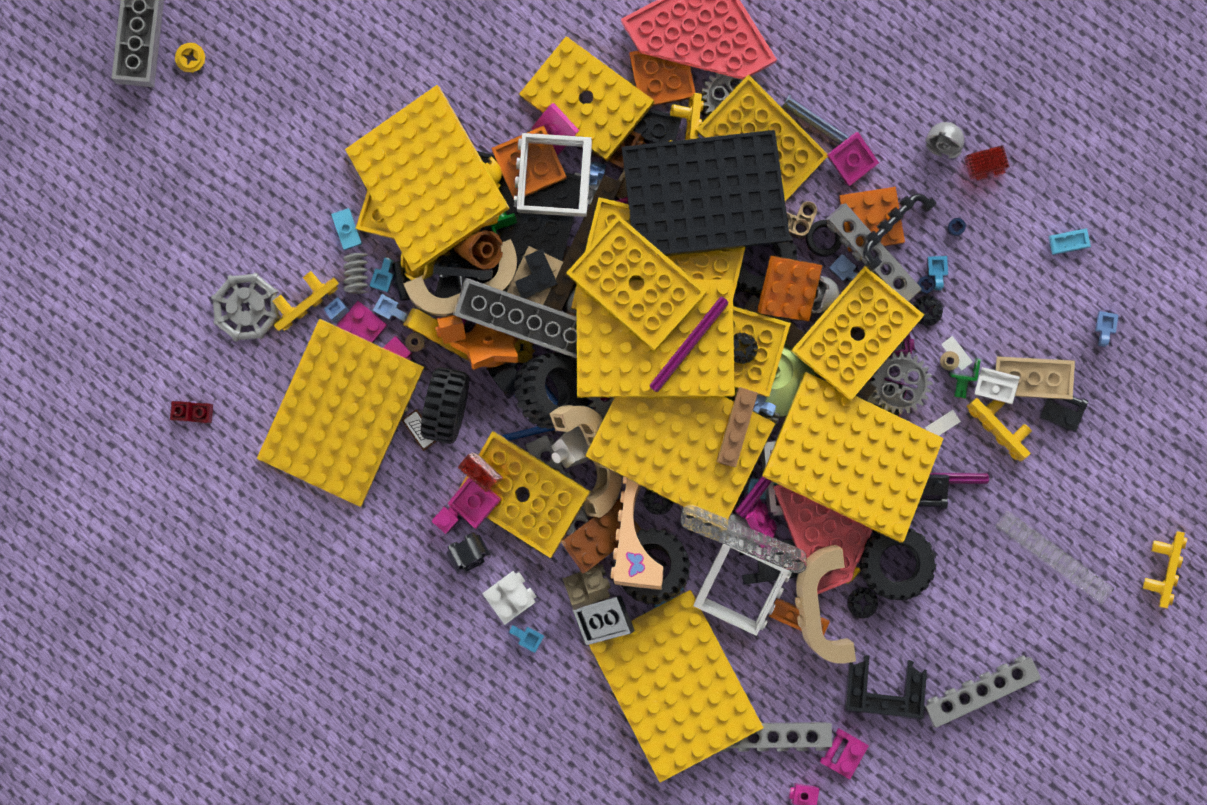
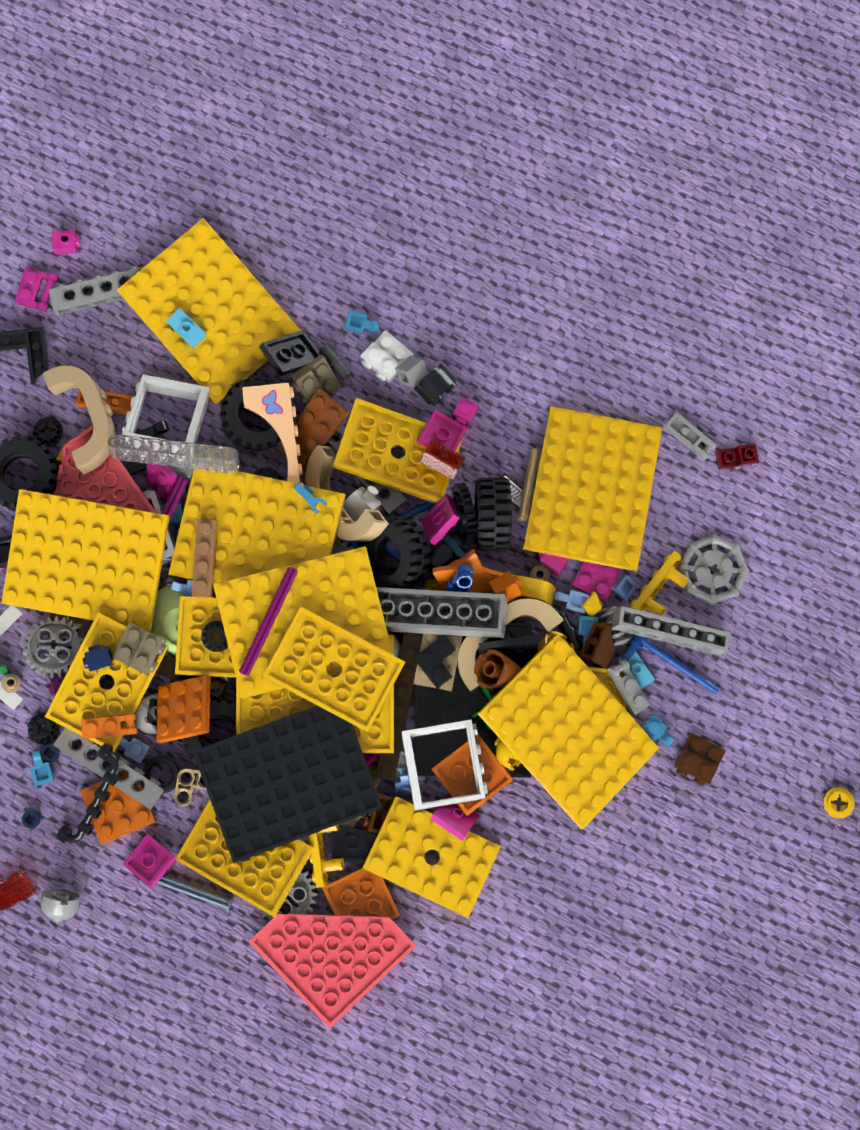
camera: 165 degrees right, 5 degrees down
none -> orange plate [81,714,137,739]
none -> dark blue brick [83,645,115,672]
none -> dark tan plate [112,622,166,675]
none -> medium azure plate [166,308,207,349]
none -> dark azure plate [294,483,327,514]
none -> dark grey pin [319,345,352,381]
none -> light grey brick [395,355,428,387]
none -> dark pink plate [421,494,460,545]
none -> dark azure plate [441,533,466,558]
none -> blue plate [446,564,474,592]
none -> black gear [452,482,477,545]
none -> tan axle [517,448,541,521]
none -> reddish brown slope [579,622,615,669]
none -> yellow slope [582,591,603,617]
none -> light grey plate [608,659,650,715]
none -> light grey brick [611,606,731,655]
none -> blue bar [622,635,720,695]
none -> dark azure plate [641,715,674,748]
none -> light grey plate [664,412,717,461]
none -> reddish brown plate [674,732,726,786]

